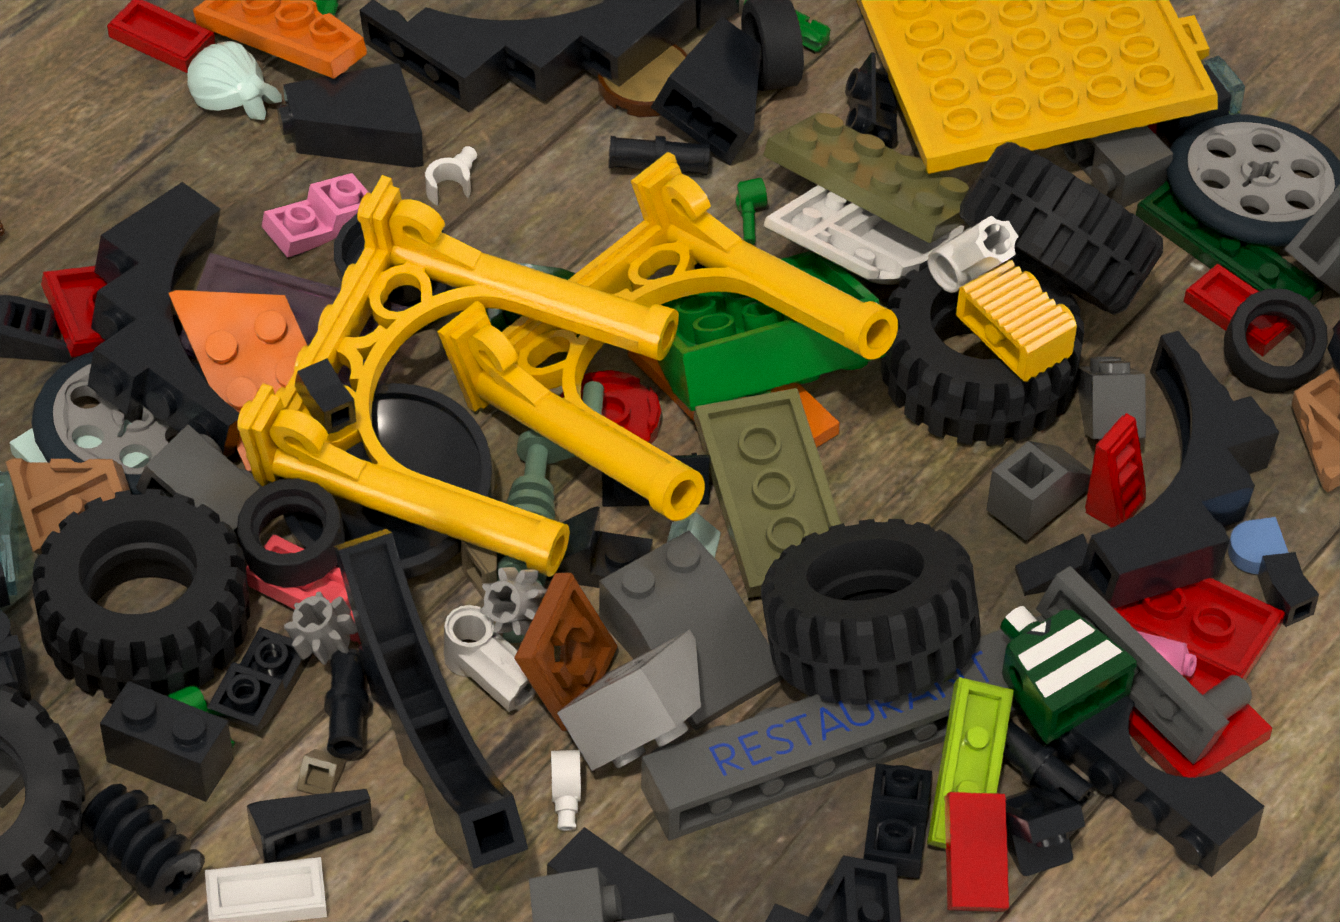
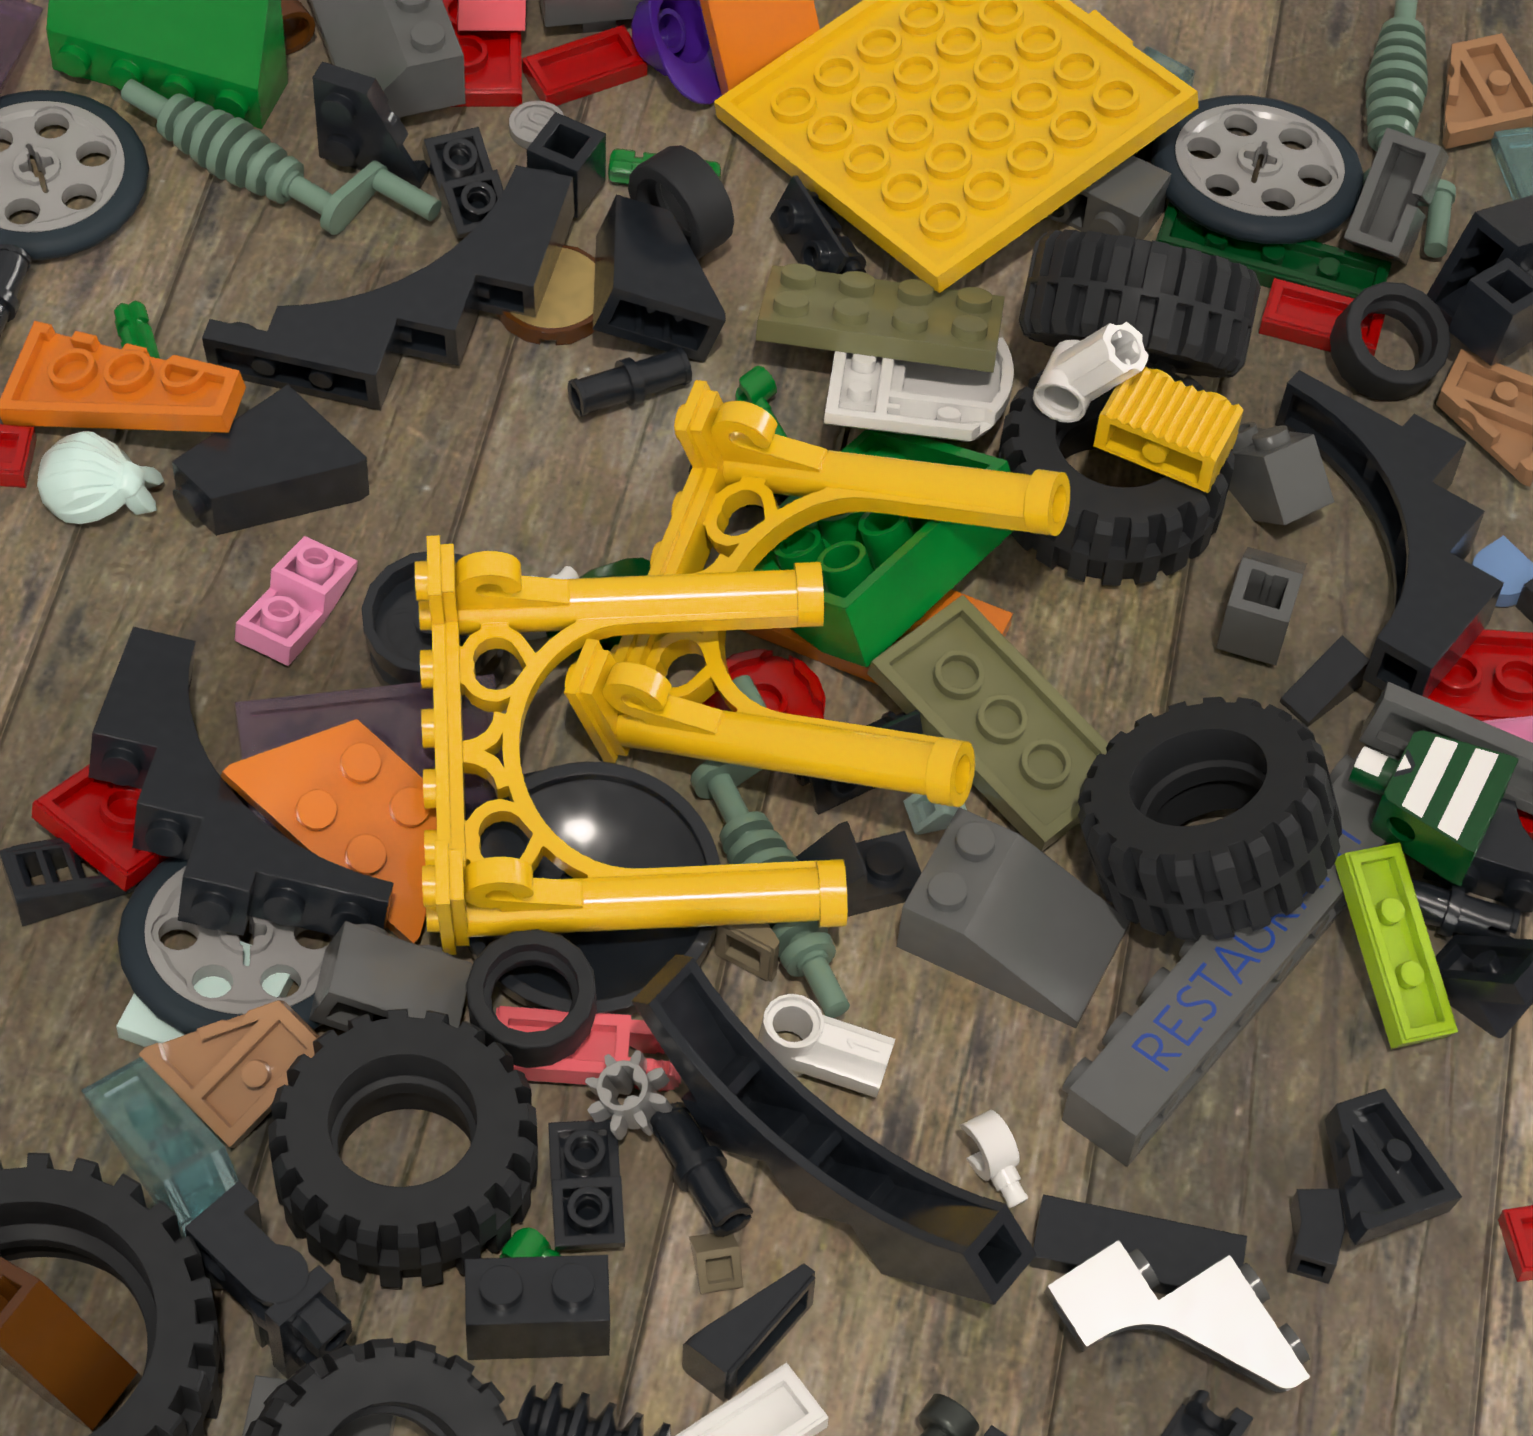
camera: 30 degrees left, 5 degrees up
black piece [294,358,356,434] -> none
white piece [425,146,477,205] -> none
light grey gear [480,567,547,636] -> none
dark orange piece [514,573,618,731] -> none
light grey slope [557,629,701,771] -> none
black slope [863,763,932,879] -> none
red tile [944,792,1009,912] -> none
red slope [1085,413,1146,528] -> none

